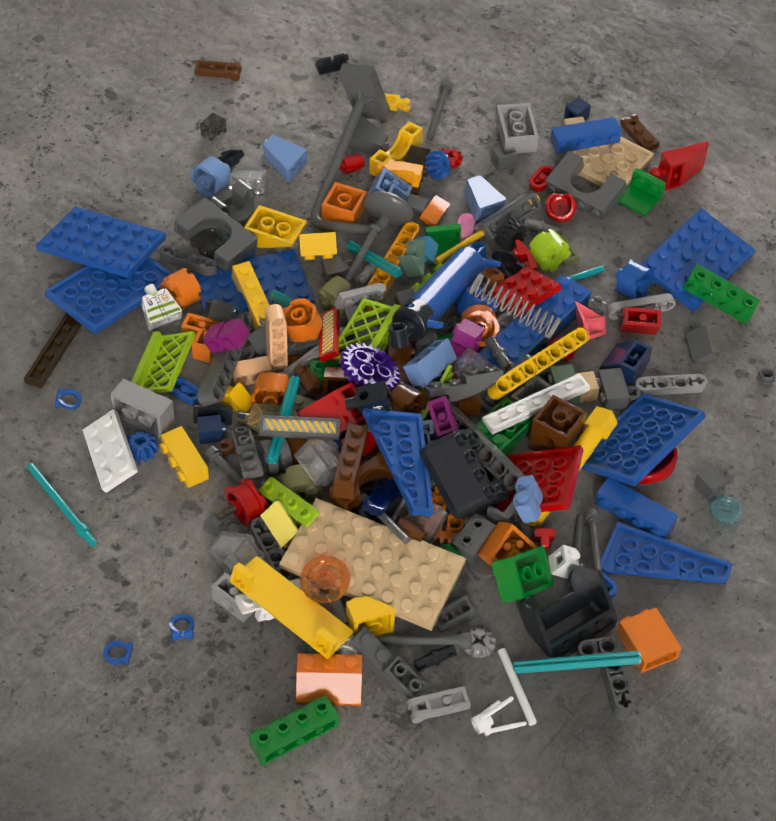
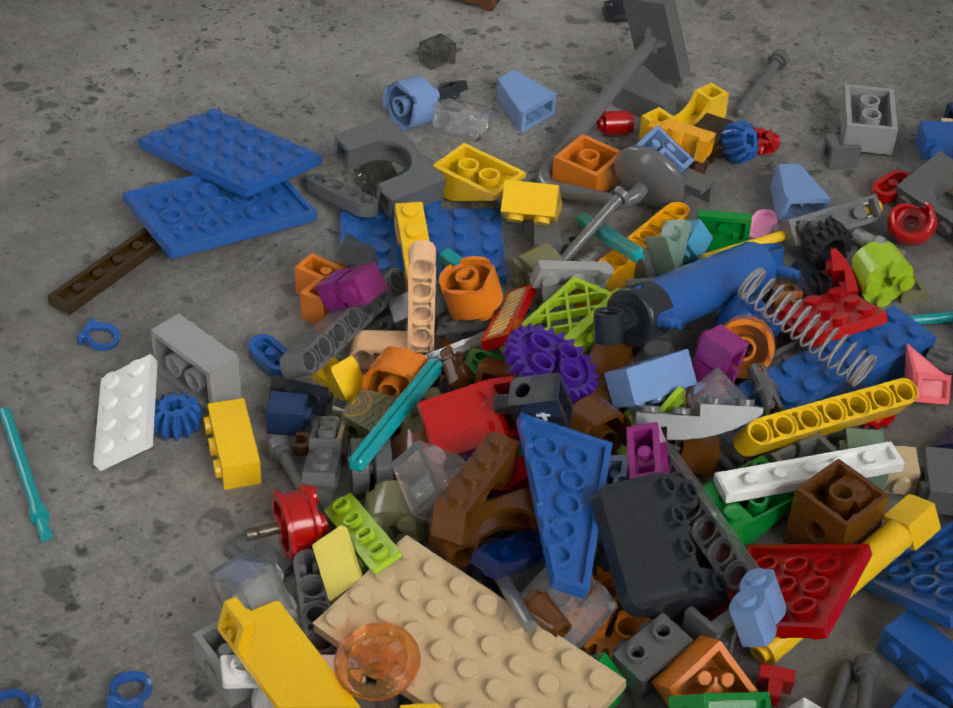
camera: 15 degrees right, 10 degrees down
lime fence [132,331,196,394] -> none
white torso [141,284,182,331] -> none
orange brick [160,268,202,310] -> none
dark grey piece [209,179,255,227] -> none
tile [259,415,340,440] -> none
yellow plate [385,94,411,112] -> none
orange slope [419,195,450,226] -> none

